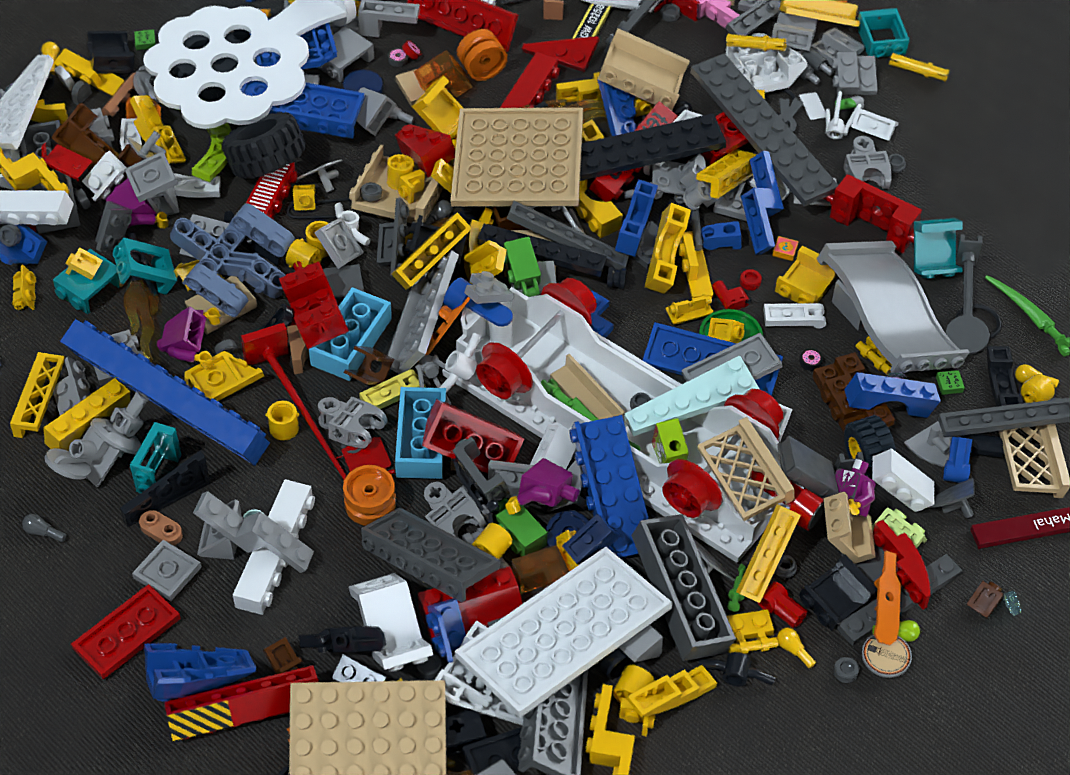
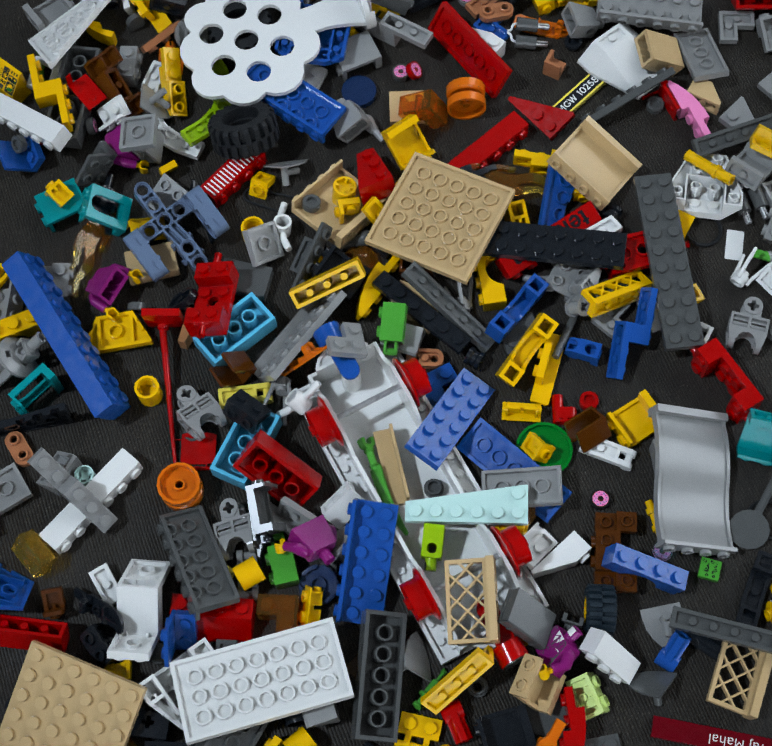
camera: 30 degrees right, 15 degrees up
yellow hinge [12,265,36,310] -> none
yellow piece [286,239,323,268] -> none
yellow bracket [464,241,507,284] -> none
dark blue panel [562,514,620,565] -> none
light orange tile [772,236,799,261] -> none
dark grey piece [778,98,803,133] -> none
none -> clear yellow brick [11,529,57,578]
none -> white plate [88,563,118,608]
none -> yellow tile [158,160,178,177]
none -> black bracket [223,389,271,434]
none -> plate [404,368,495,471]
none -> white slope [530,531,592,578]
none -> reddish brown piece [564,406,612,453]

